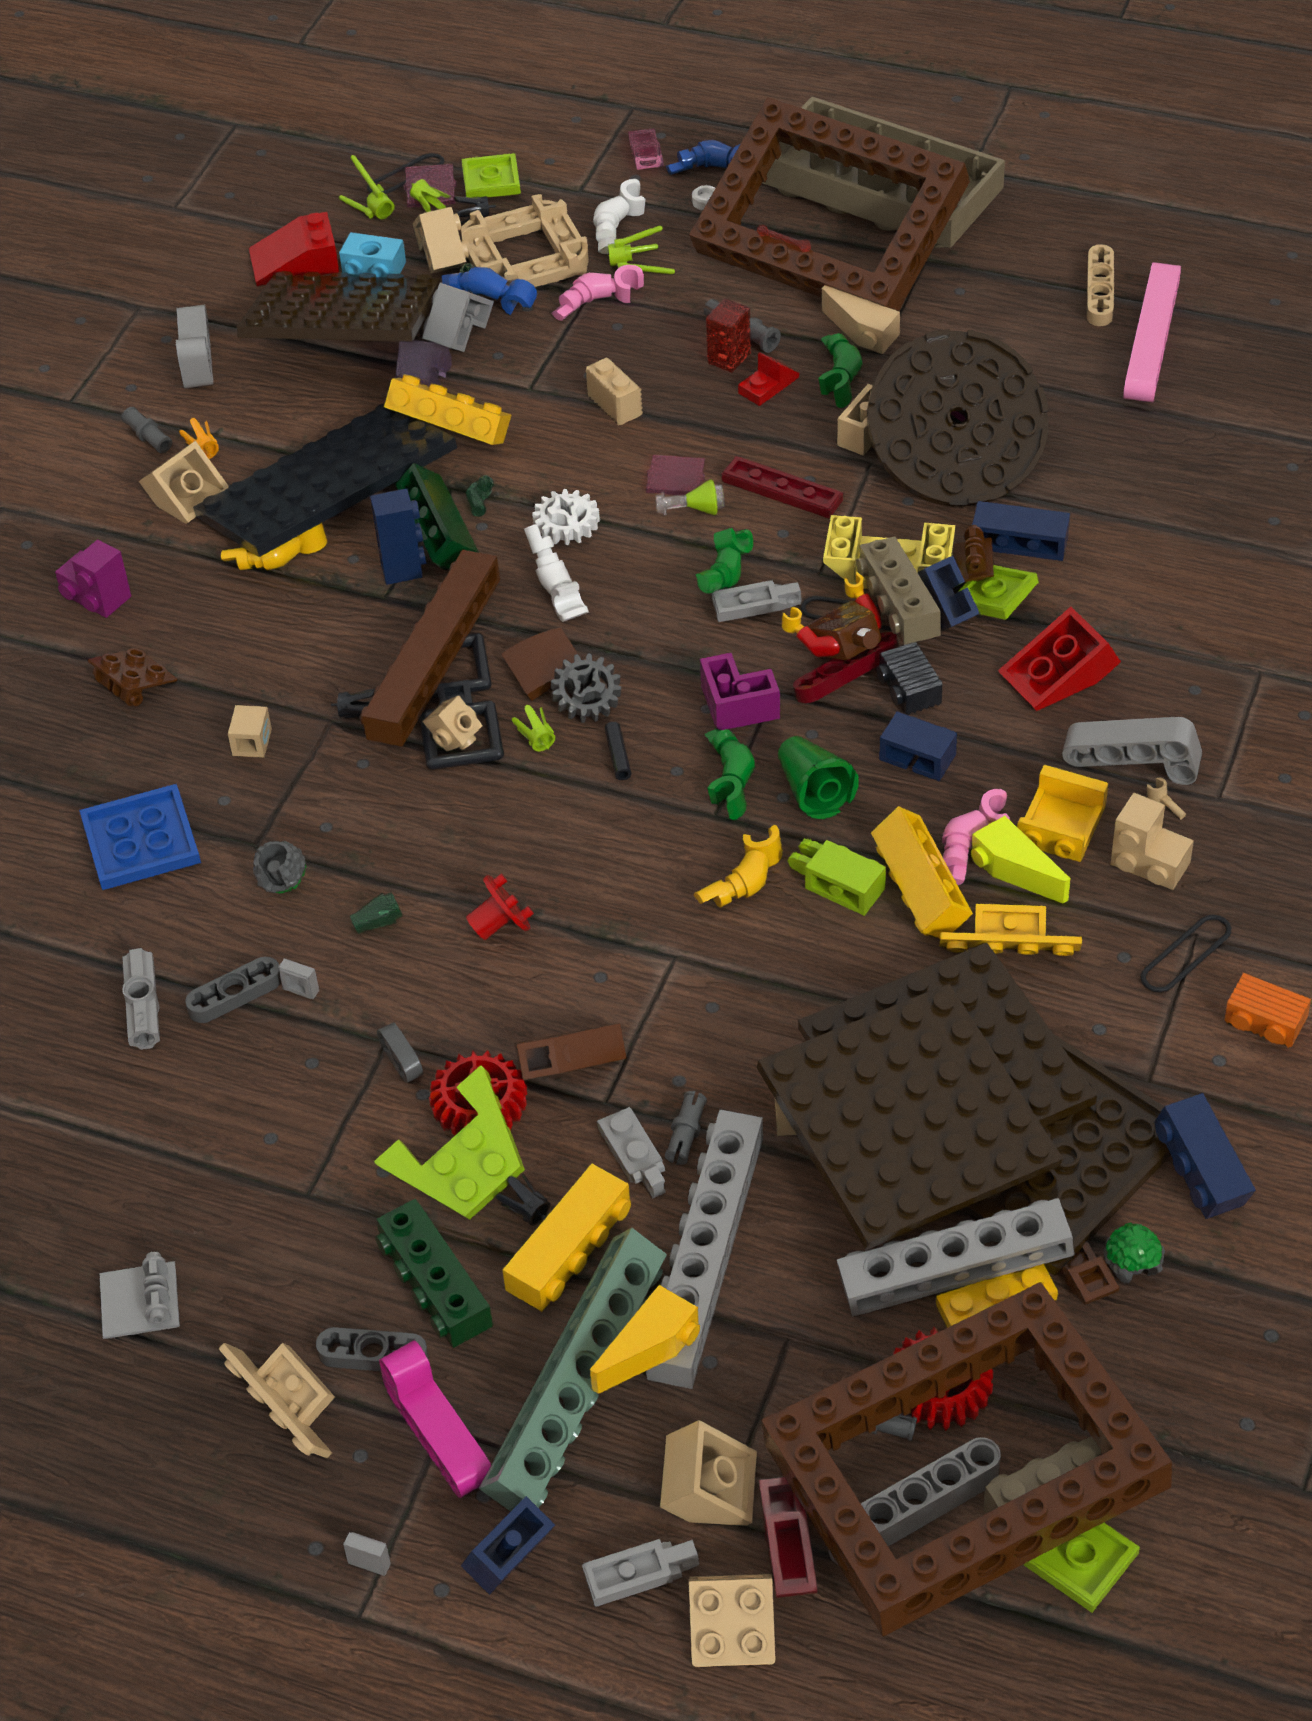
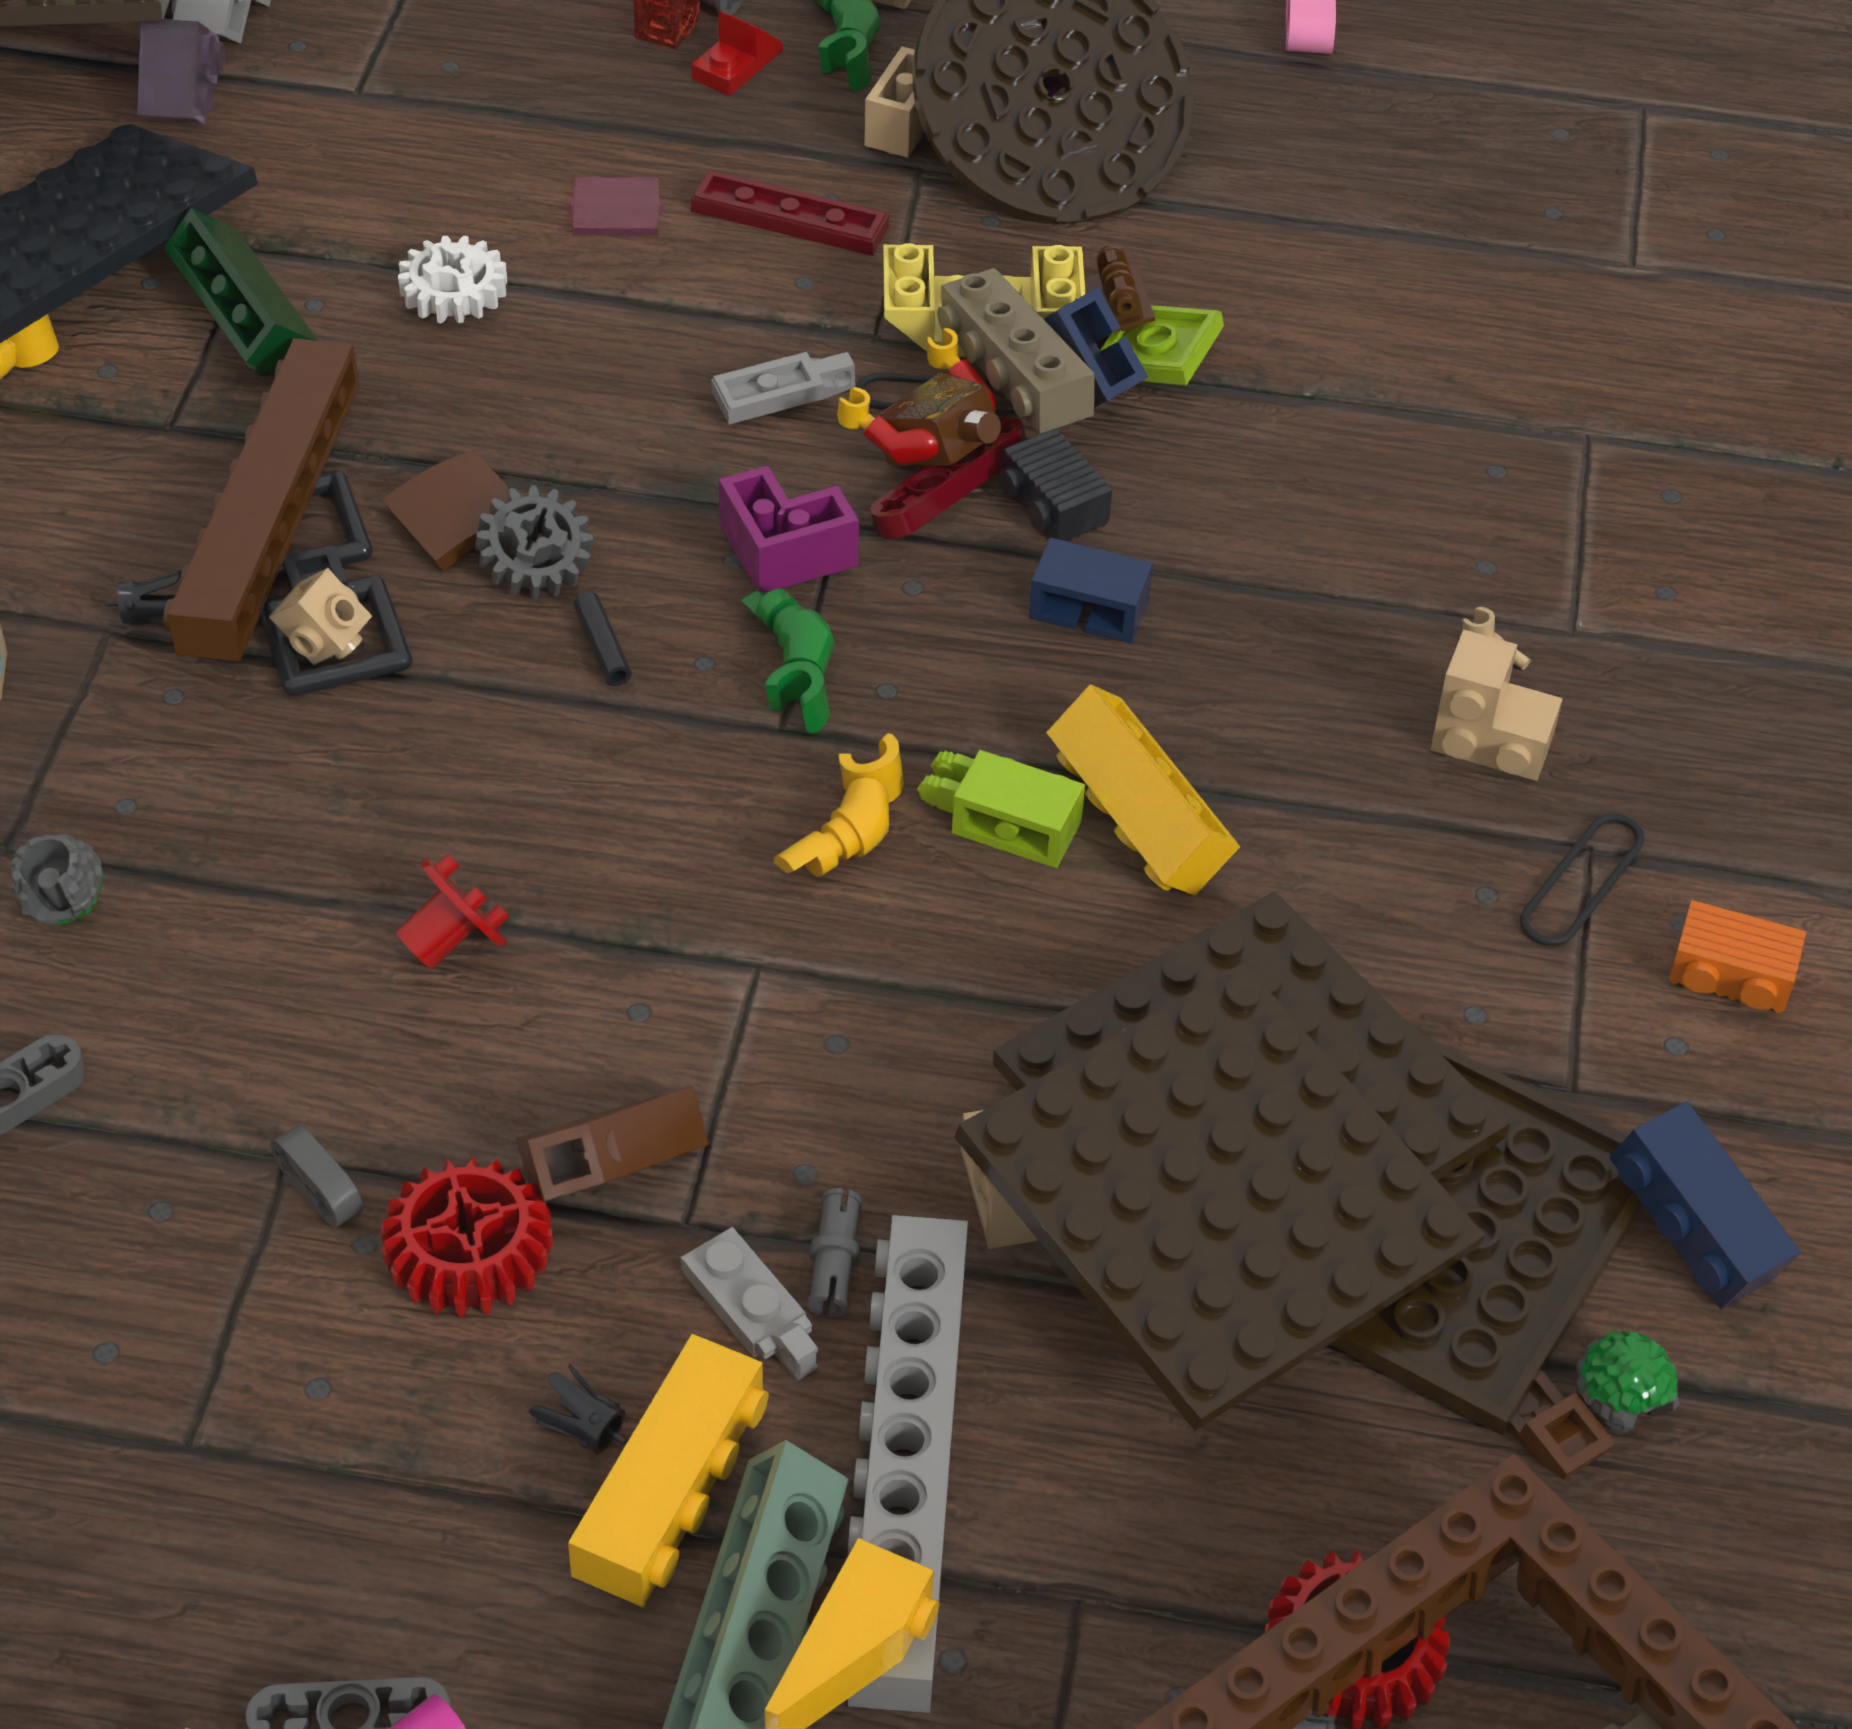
camera: 15 degrees left, 0 degrees up
light grey tile [278,958,319,999] -> none
clear green cone [350,892,403,934] -> none
dark blue brick [370,489,426,585] -> none
lime wing [374,1065,525,1220] -> none
dark green brick [375,1198,493,1348] -> none
yellow brick [384,374,511,445] -> none
clear green arm [466,475,494,517] -> none
lime piece [512,705,555,752] -> none
white piece [524,524,589,622] -> none
tan brick [586,357,643,425] -> none
piece [655,479,725,516] -> none
green piece [696,528,754,594] -> none
green cone [778,736,859,819] -> none
light grey brick [837,1198,1074,1317] -> none
yellow plate [936,1264,1058,1328] -> none
yellow bracket [939,904,1082,956] -> none
bright pink piece [942,789,1010,885] -> none
neon yellow slope [971,816,1071,904] -> none
dark blue brick [972,501,1071,561] -> none
red slope [998,607,1121,711] -> none
yellow panel [1017,765,1108,862] -> none
light grey beam [1062,717,1202,785] -> none

